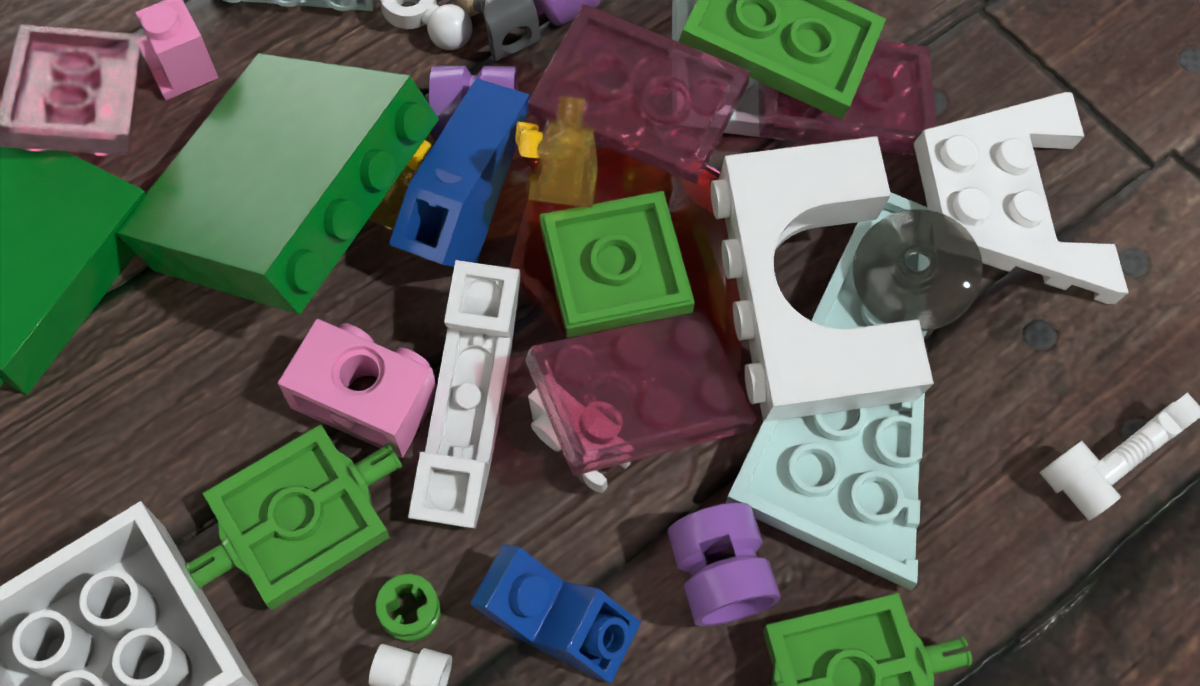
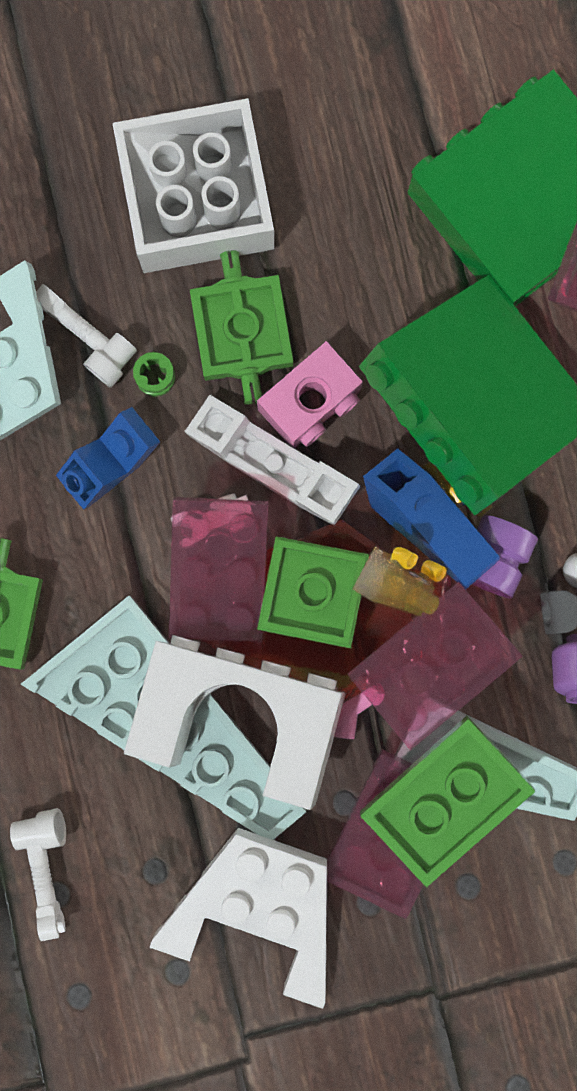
camera: 110 degrees right, 20 degrees up
medium lavender wheel [667,503,781,626] -> none
clear smoke dish [853,209,983,332] -> none

